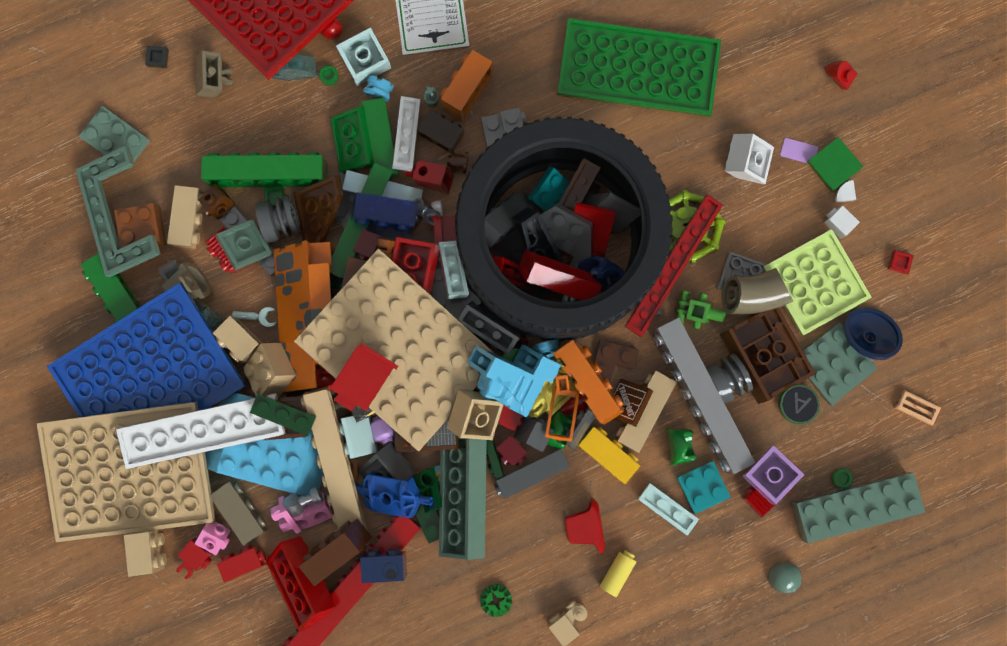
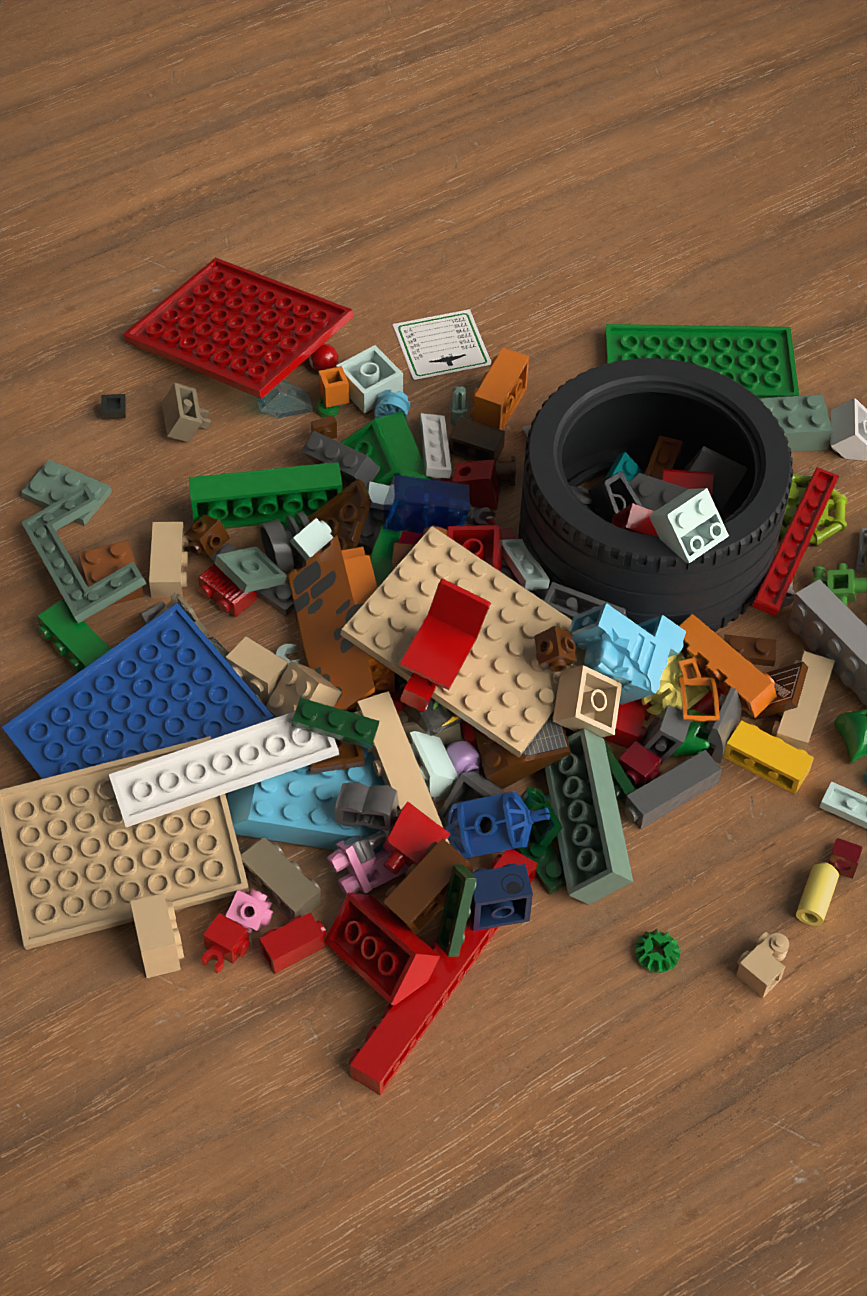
camera: 10 degrees left, 30 degrees down
red piece [565,497,605,555] -> none
none -> light aqua brick [290,518,333,560]
none -> dark grey brick [301,431,380,489]
none -> reddish brown plate [311,415,337,439]
none -> orange brick [319,366,349,408]
none -> flat silver brick [334,782,398,830]
none -> red torso [383,801,450,875]
none -> dark green plate [436,864,477,957]
none -> reddish brown brick [534,626,577,672]
none -> light aqua slope [649,488,729,563]
none -> sand green brick [759,395,833,452]
none -> dark red bracket [828,838,863,879]

